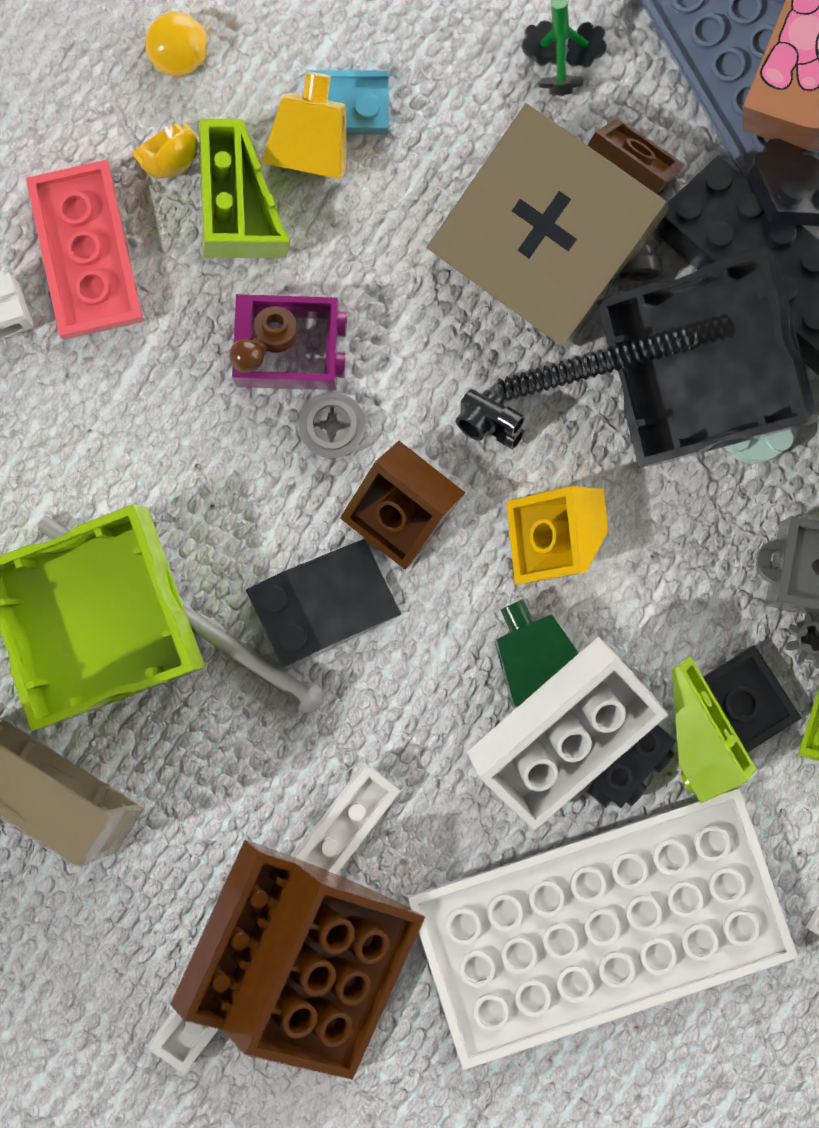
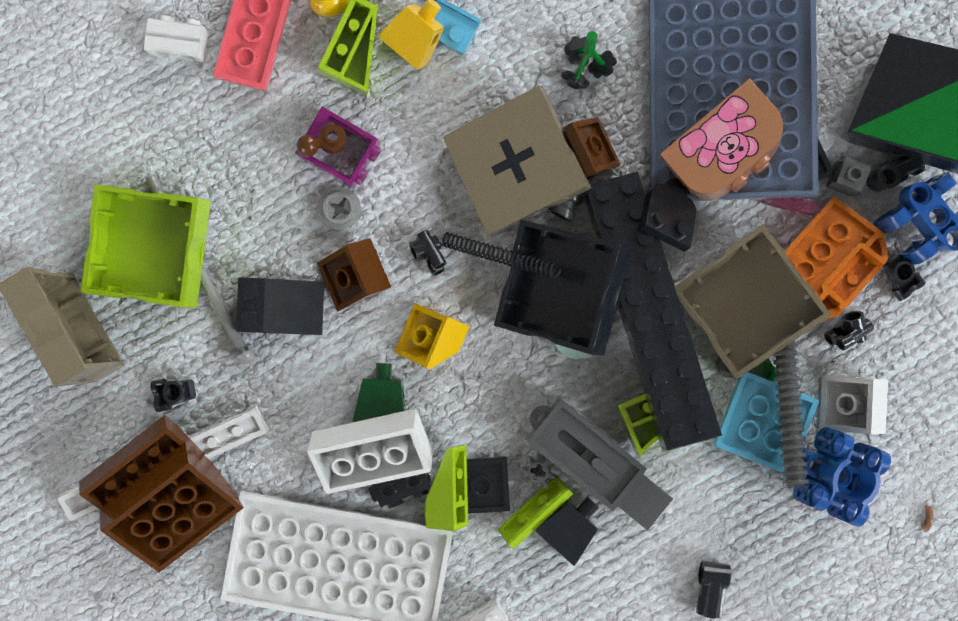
camera: 30 degrees right, 5 degrees up
none -> black plate [150,378,196,412]

